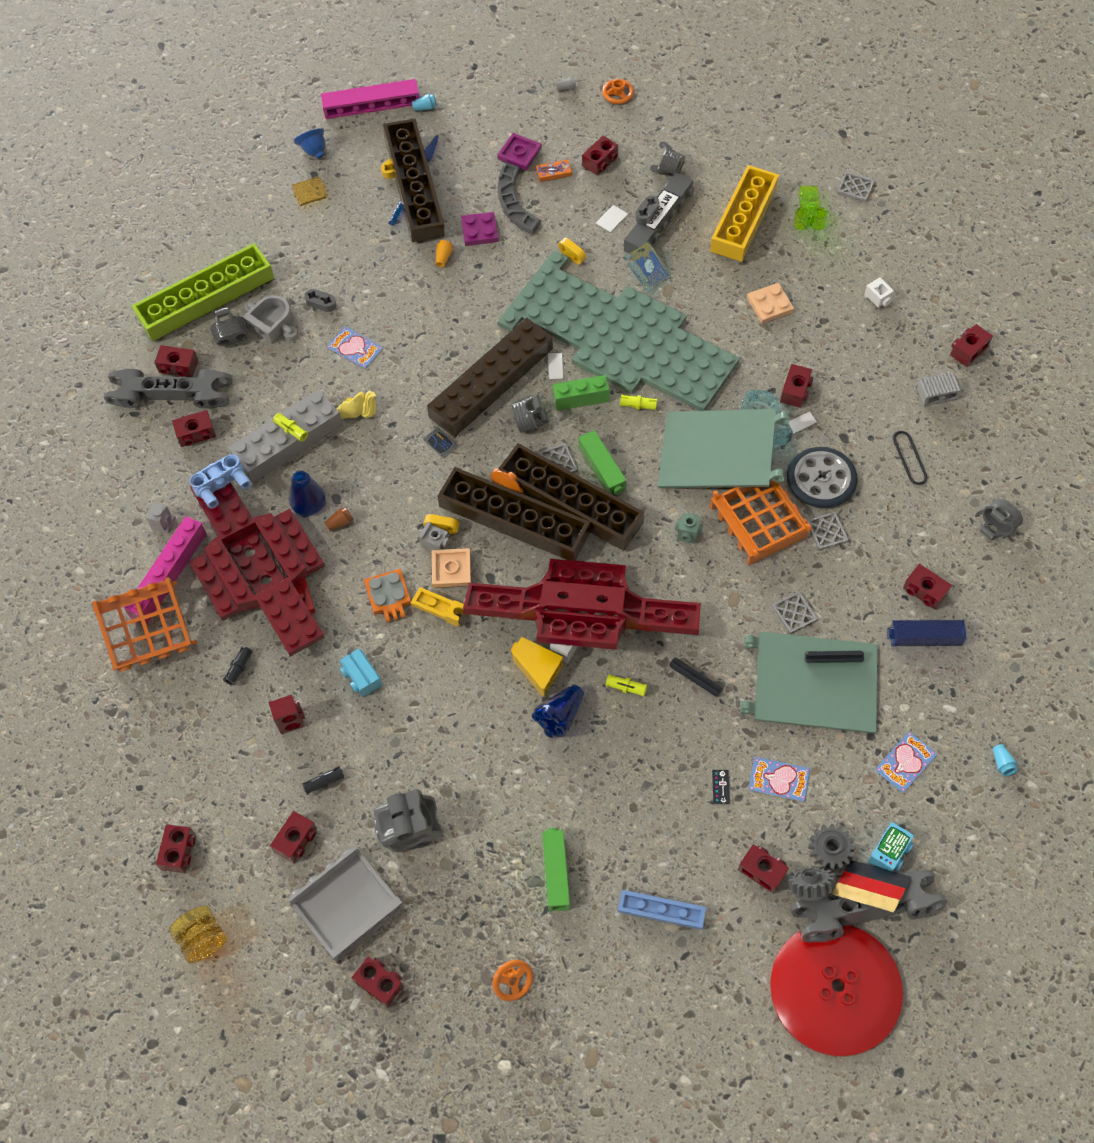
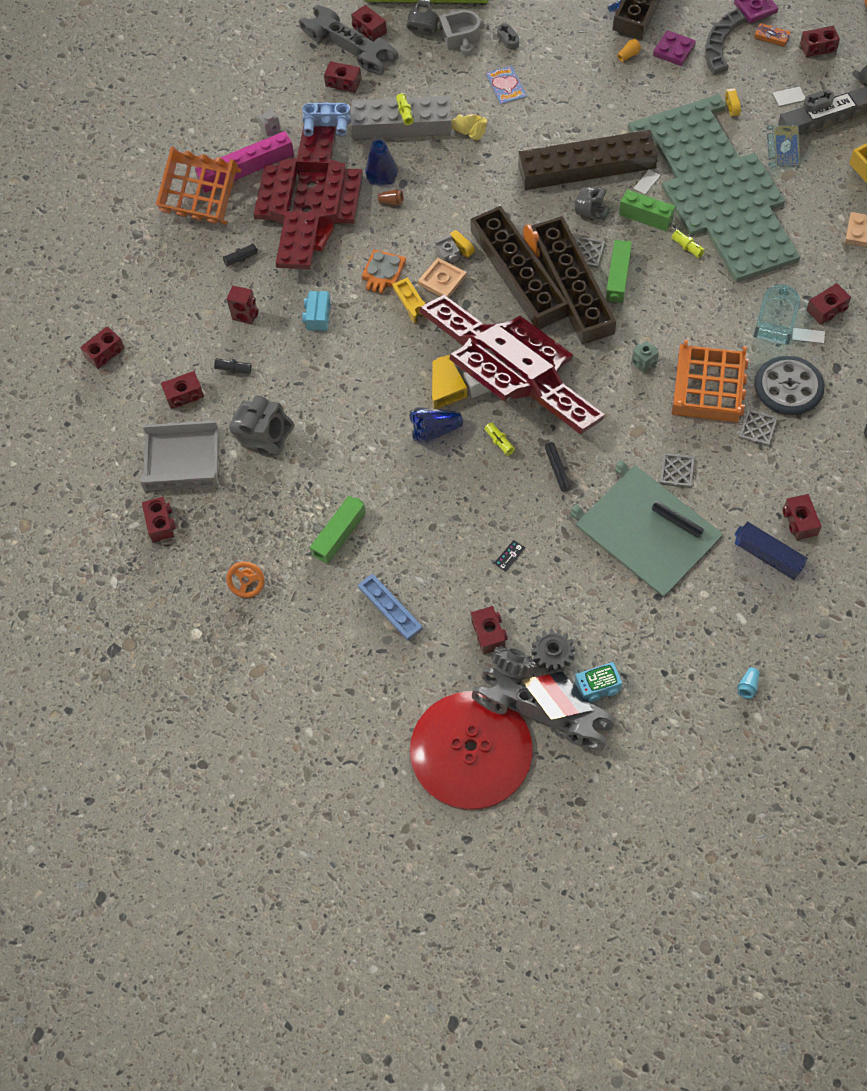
camera: 40 degrees right, 0 degrees up
clear yellow wheel [169,905,227,963] -> none
sticker [423,427,458,458] -> none
sand green flag [658,409,789,488] -> none
sticker [749,757,810,802] -> none
sticker [875,732,937,793] -> none

